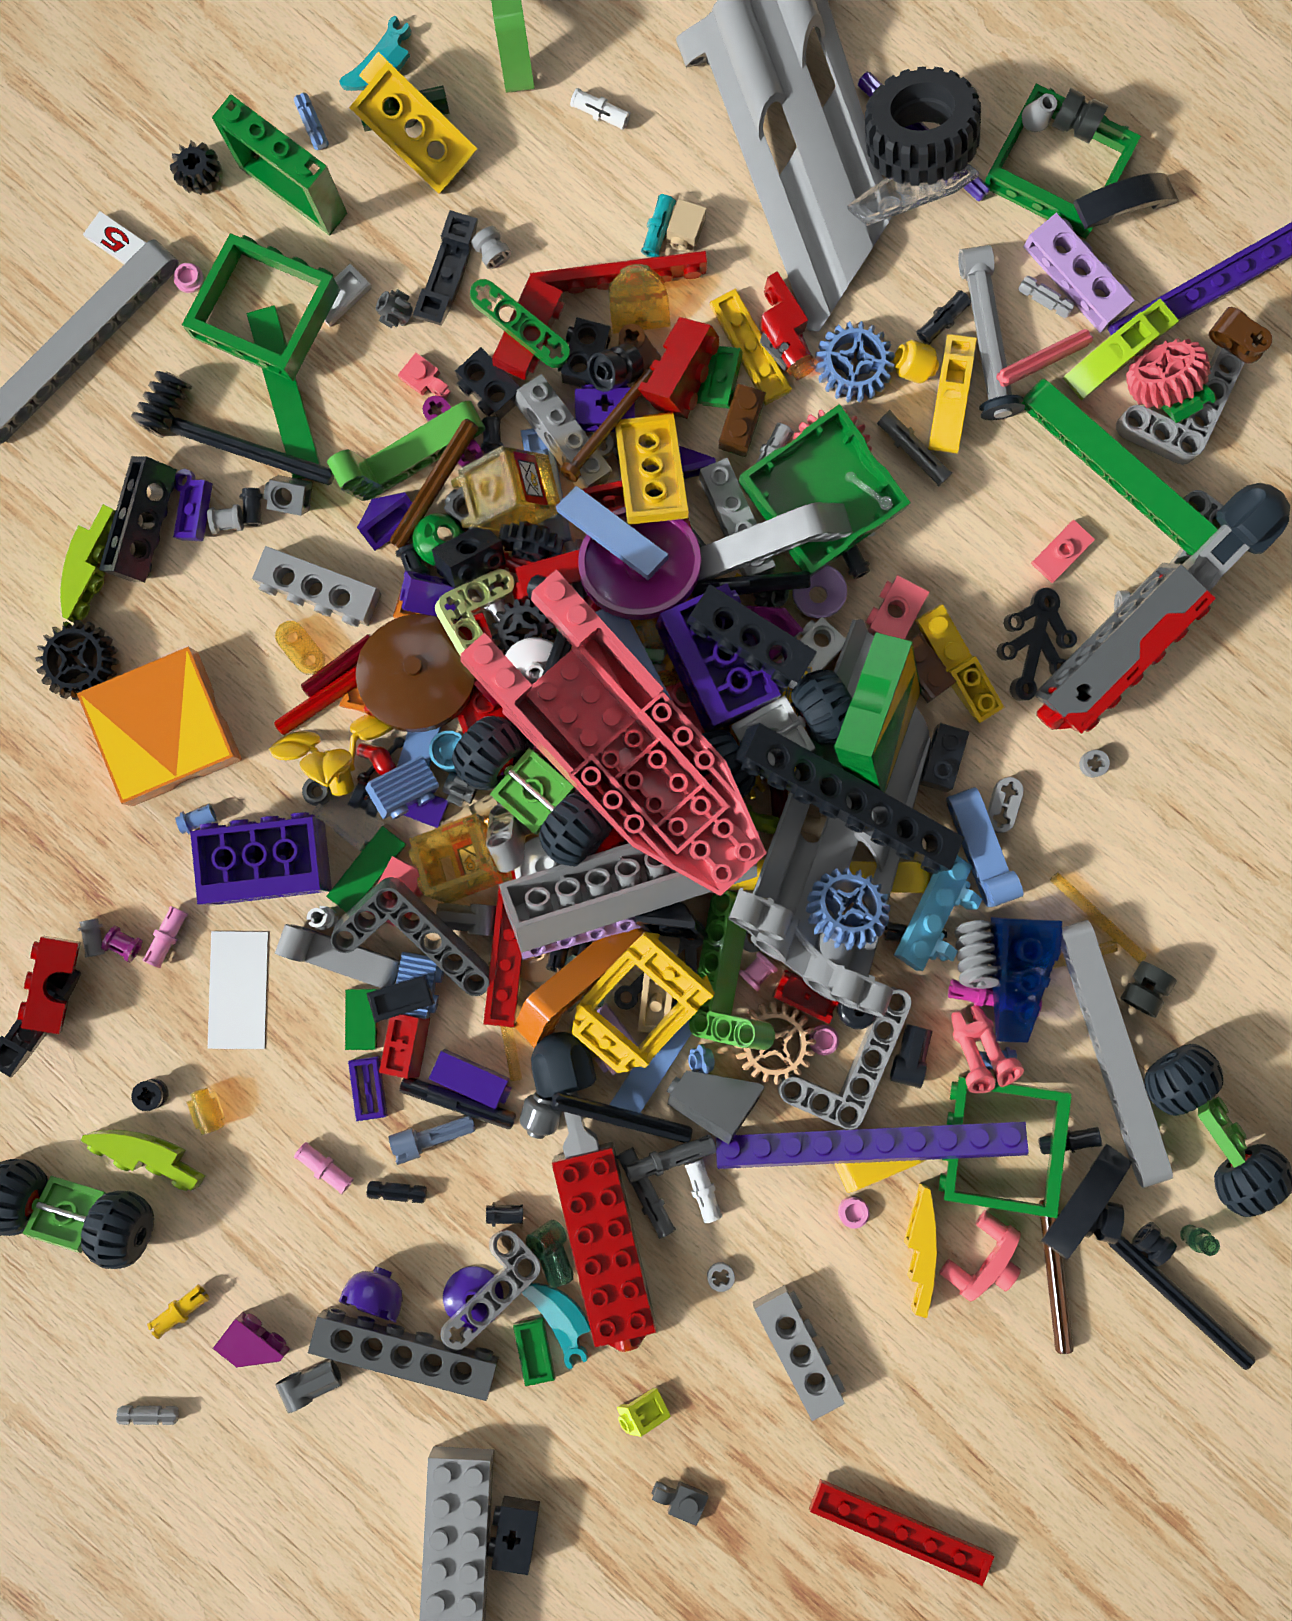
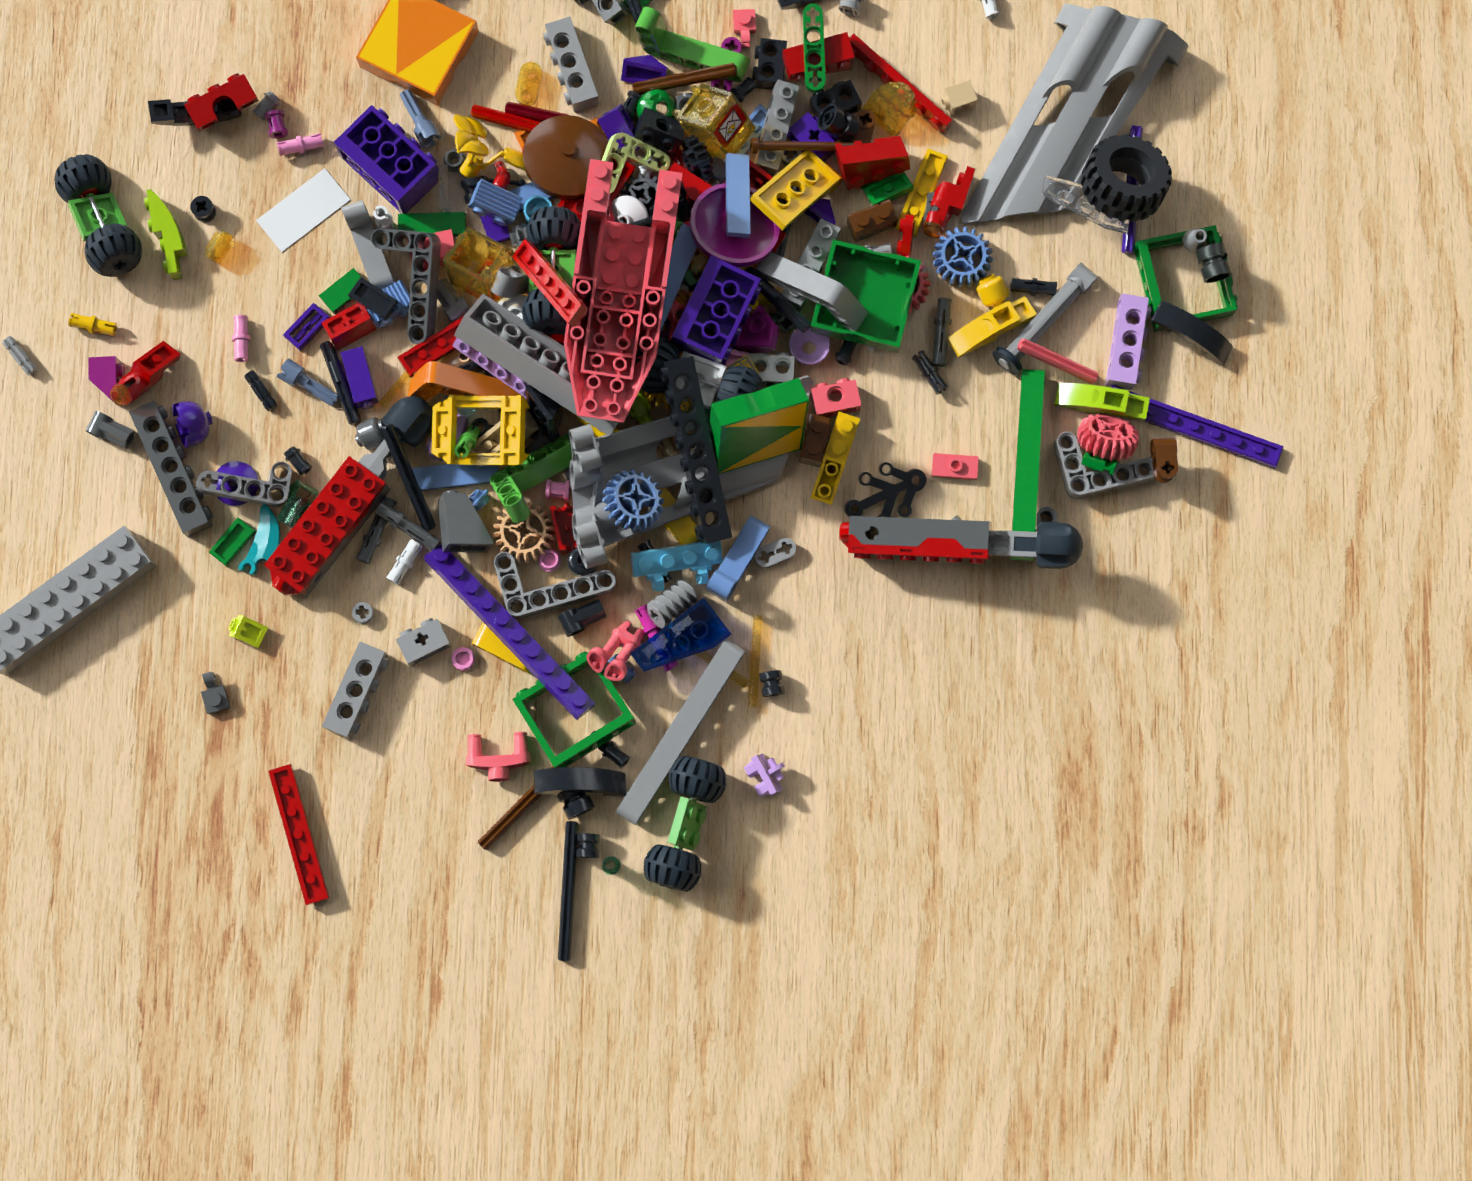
camera: 40 degrees right, 5 degrees down
medium blue pin [175,804,217,834] -> none
black brick [487,1495,540,1575] -> none
teal pin [641,194,676,258] -> none
black brick [687,585,817,689] -> none
clear hinge [845,471,892,510] -> none
yellow slope [904,1183,937,1318] -> none
black brick [920,723,970,792] -> none
light grey axle [1018,276,1075,318] -> none
light grey bush [1079,750,1110,778] -> none
pearl dark grey wheel [1120,961,1177,1018] -> none
none -> red plate [110,340,181,406]
none -> light grey brick [396,618,452,666]
none -> sand blue piece [400,89,441,148]
none -> bright green pin [454,425,481,458]
none -> plate [512,239,588,327]
none -> lavender hips [744,753,785,797]
none -> black wheel [759,670,785,697]
none -> red plate [897,214,915,257]
none -> black pin [912,350,948,395]

